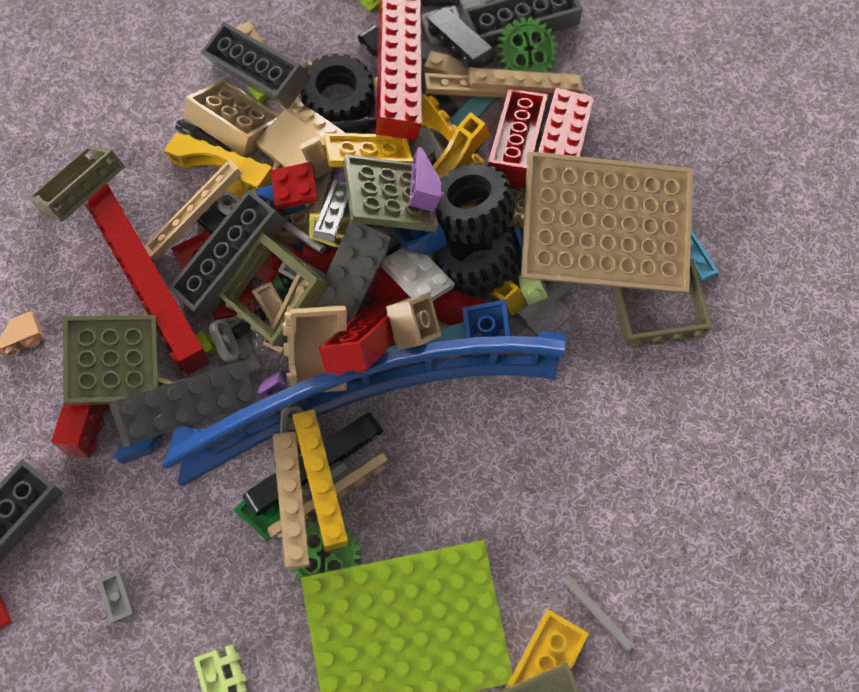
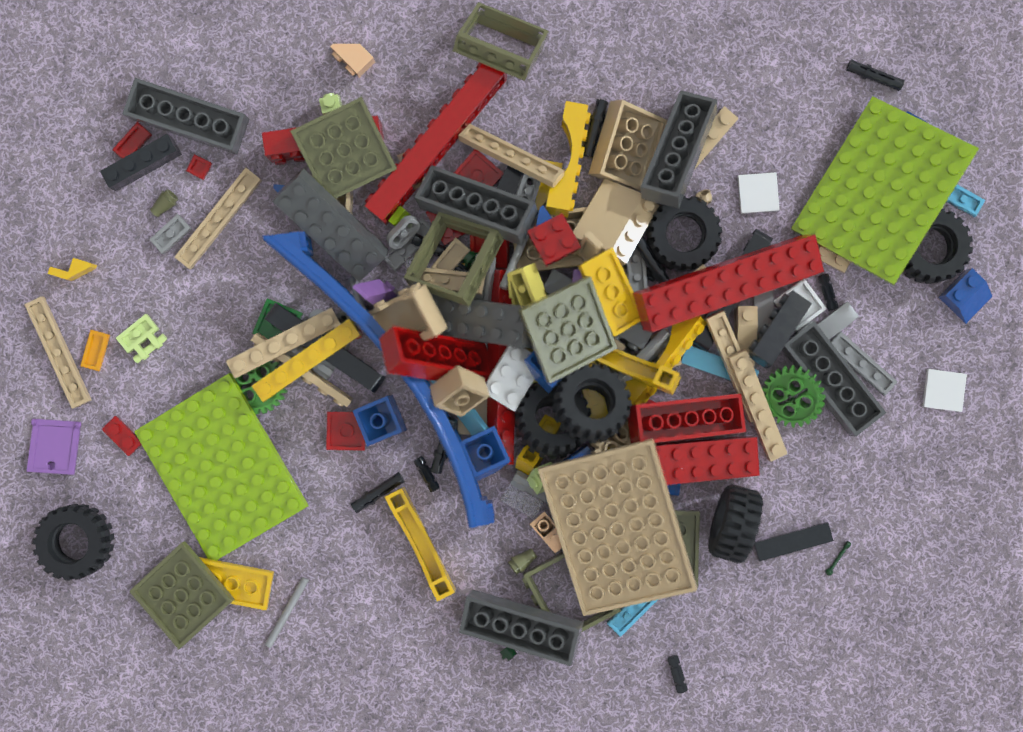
camera: 75 degrees right, 20 degrees up
light grey tile [313,179,349,242] -> none
medium lavender slope [409,147,444,212] -> none
none -> black brick [100,134,182,191]
none -> olive cone [150,189,178,217]
none -> tan plate [174,168,262,270]
none -> red tile [186,154,212,180]
none -> yellowish green brick [319,93,342,115]
none -> red plate [326,411,366,451]
none -> black pin [350,472,405,513]
none -> blue slope [353,395,407,446]
none -> yellow arch [385,487,456,602]
none -> black axle [414,456,440,492]
none -> black pin [430,417,458,474]
none -> dark grey brick [459,590,584,666]
none -> dark green plate [500,647,517,661]
none -> olive cone [508,548,537,575]
none -> light nougat slope [530,511,562,553]
none -> black axle [667,655,688,693]
none -> black tyre [708,484,763,563]
none -> white tile [737,172,780,214]
none -> black tile [754,522,834,561]
none -> dark green hinge [825,541,851,576]

